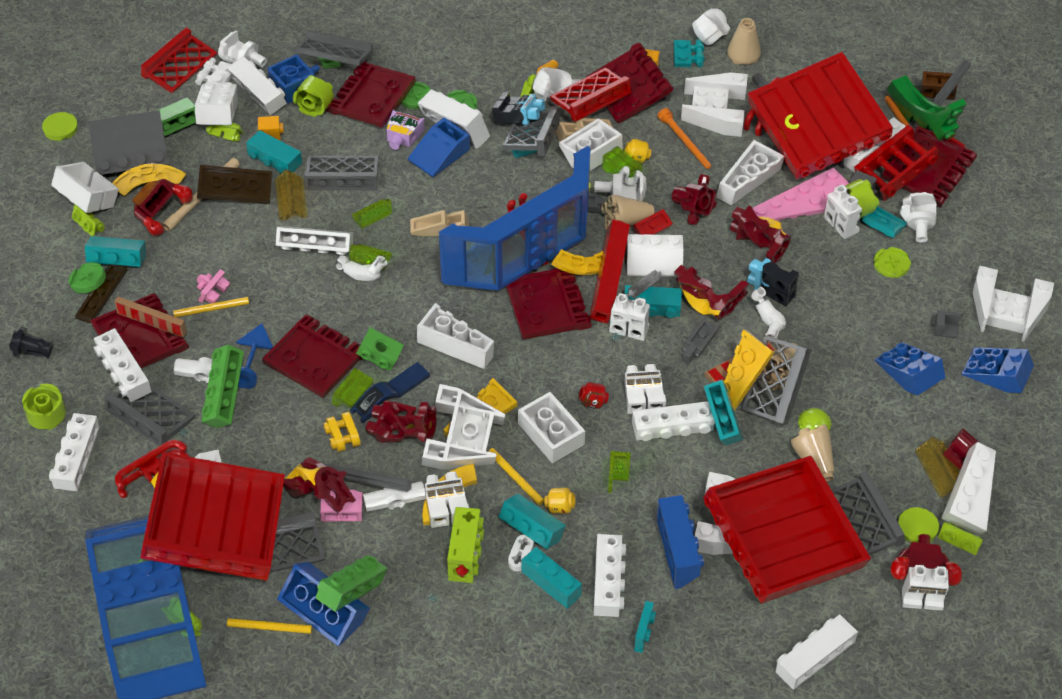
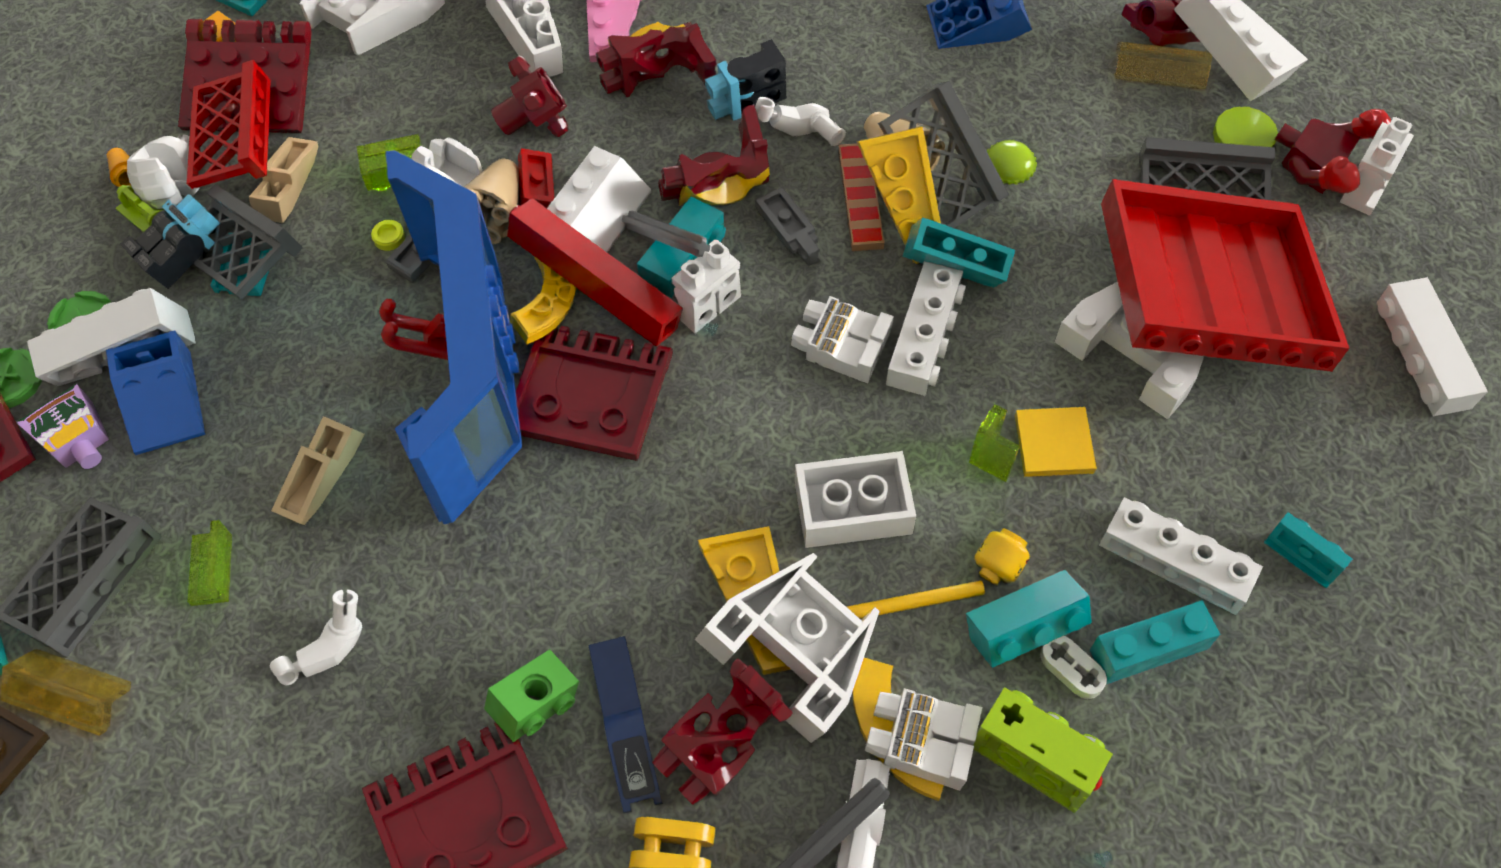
camera: 60 degrees left, 10 degrees up
white brick [276,226,354,255] -> none
clear neon green panel [332,368,373,407] -> none
clear neon green panel [349,244,392,270] -> none
white wedge [417,303,494,369] -> none
white slope [559,118,623,171] -> none
red head [579,382,609,409] -> none
yellow head [624,139,651,164] -> none
orange piece [657,108,711,169] -> none
blue slope [657,495,704,589] -> none
tan cone [791,425,834,482] -> none
lime hinge [938,522,983,555] -> none
none -> yellow tile [1015,407,1097,477]

